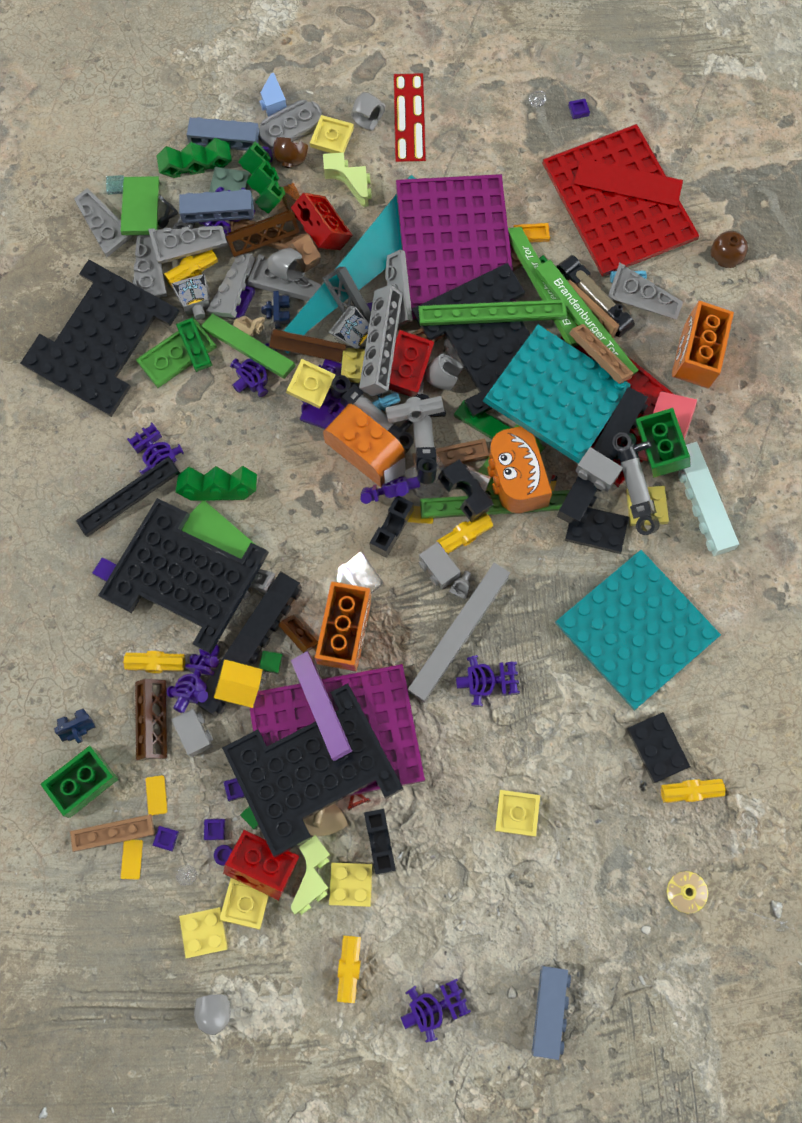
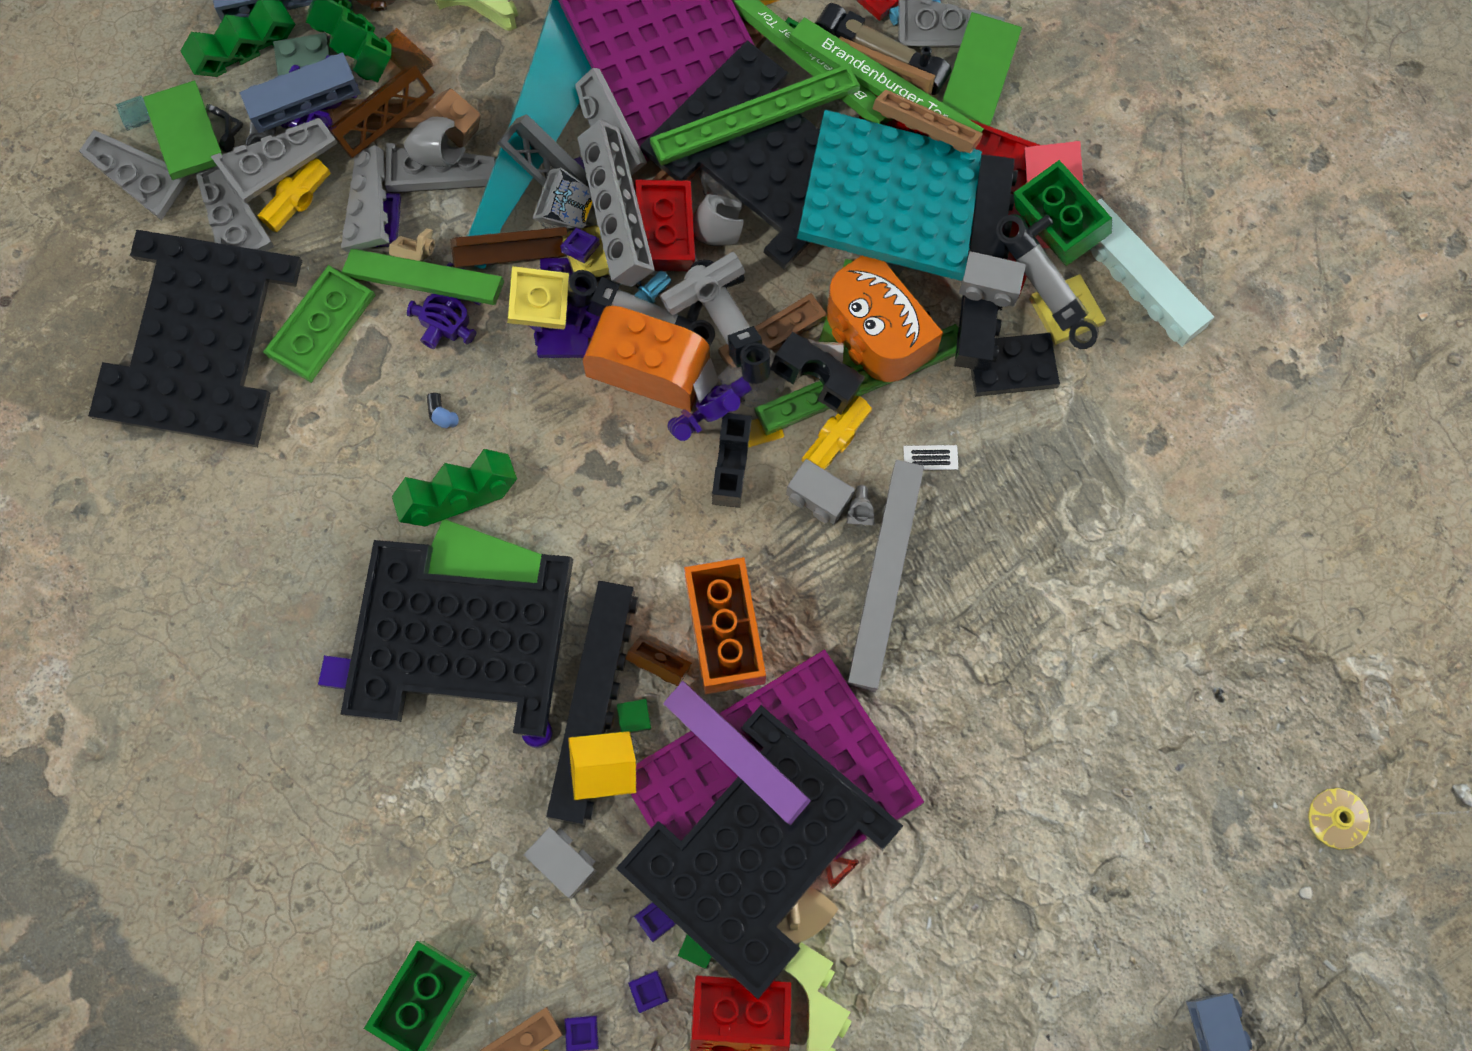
camera: 25 degrees left, 0 degrees up
dark blue hips [54,709,96,744] -> none
black tile [76,457,180,537] -> none
yellow piece [123,651,186,673] -> none
dark purple piece [127,422,184,475] -> none
reddish brown fence [135,678,167,761] -> none
yellow sticker [145,775,167,815] -> none
dark purple piece [167,654,219,713] -> none
light grey torso [172,274,210,320] -> none
green tile [176,317,213,372] -> none
dark purple tile [214,845,233,866] -> none
light grey slope [250,569,275,595] -> none
dark blue hips [261,291,290,329] -> none
red piece [291,192,353,250] -> none
light yellow plate [329,863,373,907] -> none
clear slope [336,553,384,594] -> none
black arch [364,808,396,876] -> none
green tile [454,400,511,439] -> none
dark purple piece [456,655,520,707] -> none
light yellow plate [495,790,540,837] -> none
teal plate [555,550,721,711] -> none
black plate [627,712,691,784] -> none
yellow piece [661,779,725,803] -> none
orange brick [672,301,734,389] -> none
none -> medium blue arm [427,393,459,429]
none -> dark purple tile [561,227,600,263]
none -> sticker [903,445,958,470]
none -> bright green tile [942,12,1022,126]

